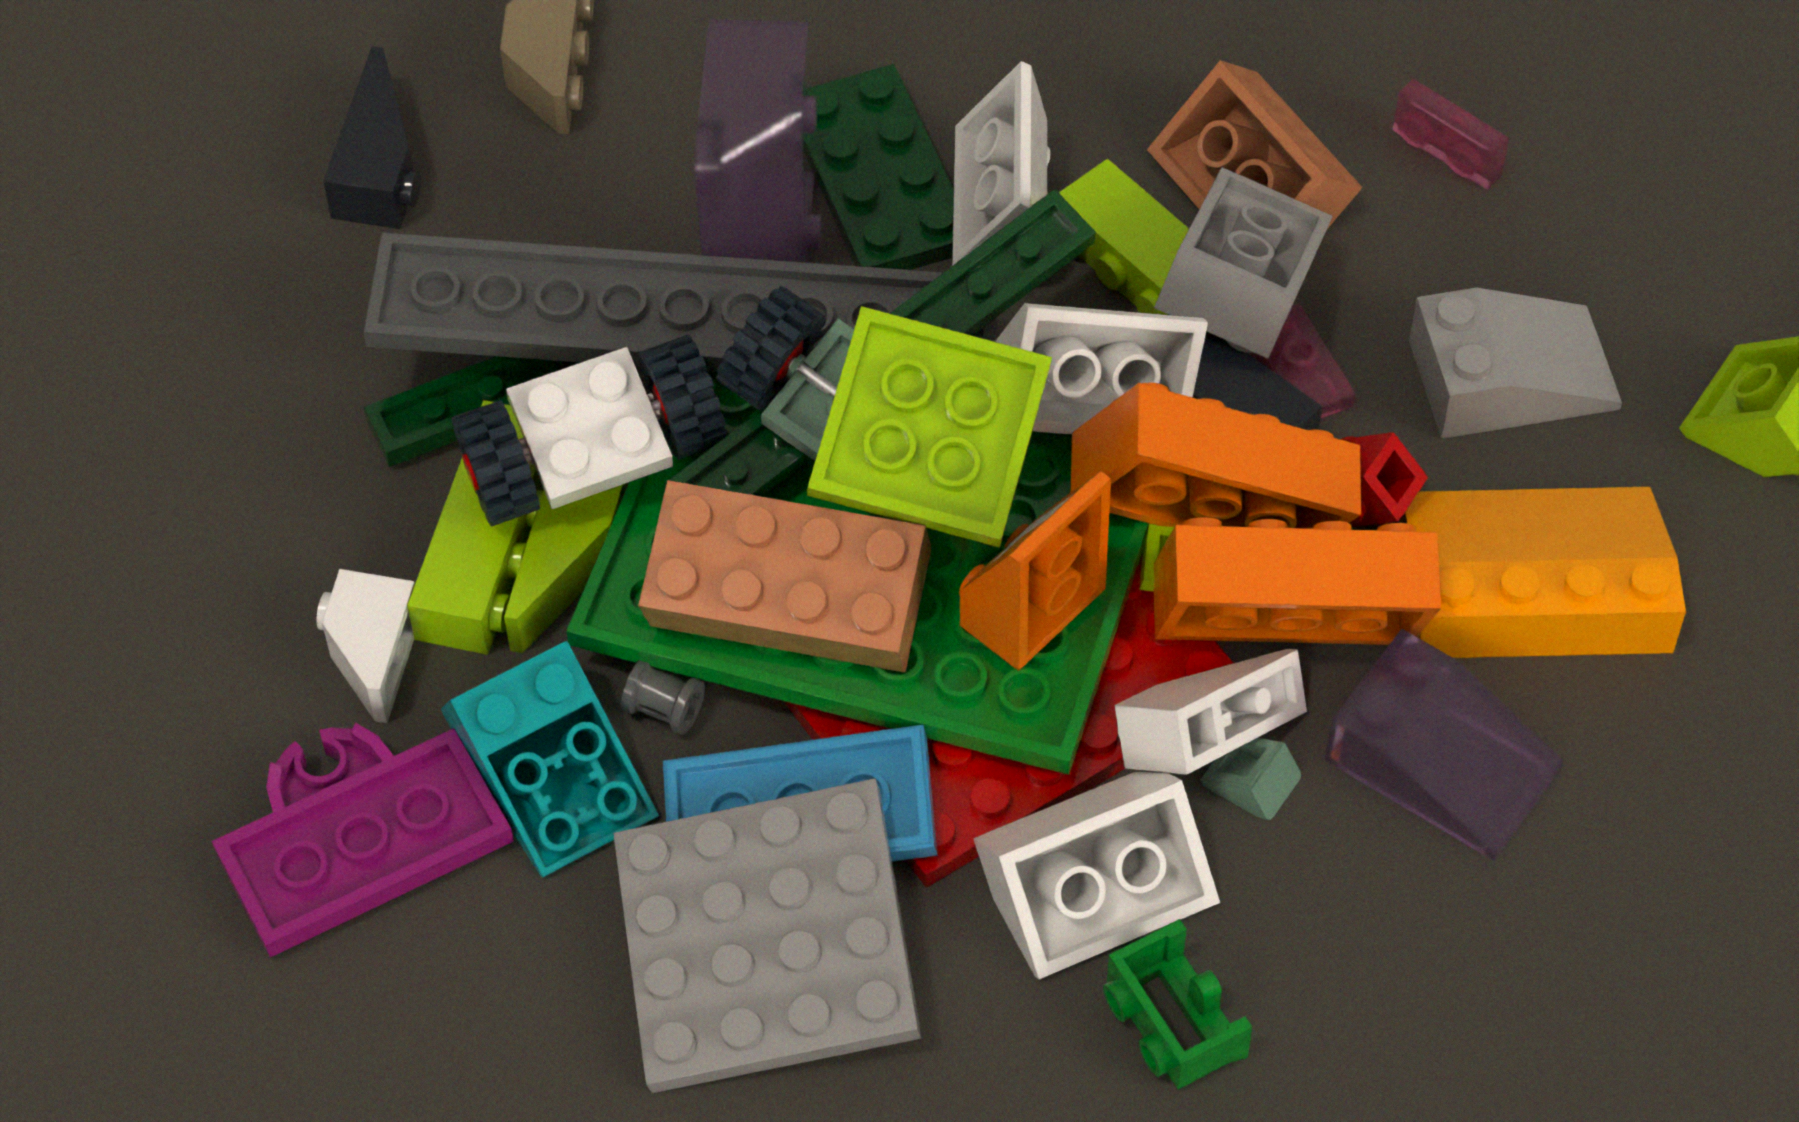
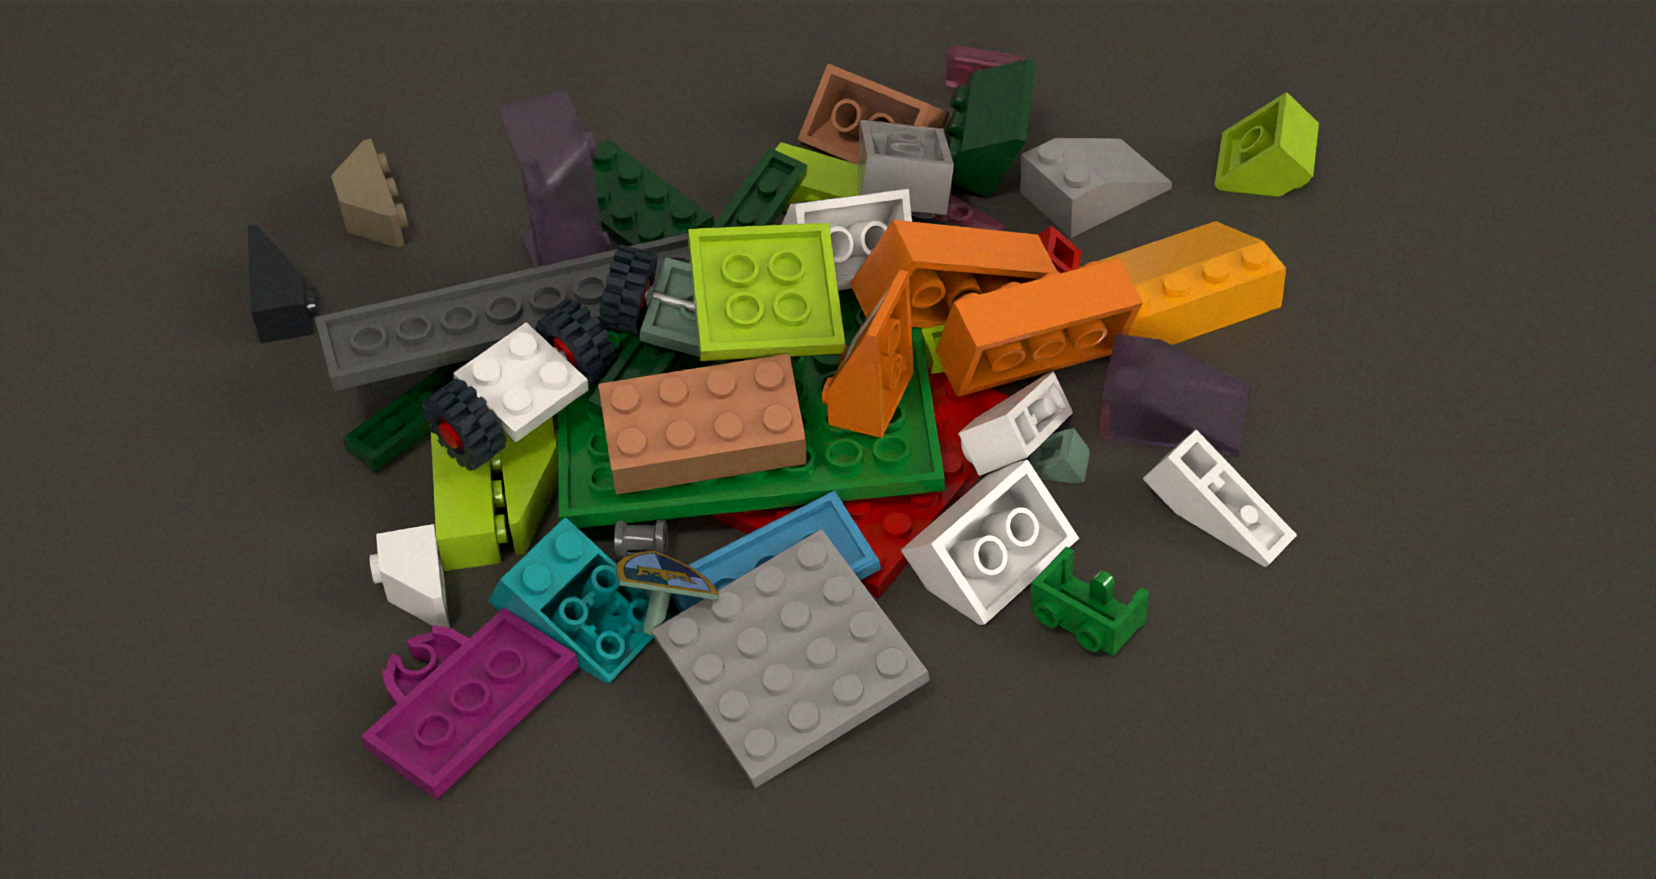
camera: 20 degrees left, 10 degrees down
white slope [952,61,1050,266] -> none
none -> shield [616,550,719,636]
none -> dark green slope [945,59,1036,199]
none -> white slope [1142,430,1297,567]

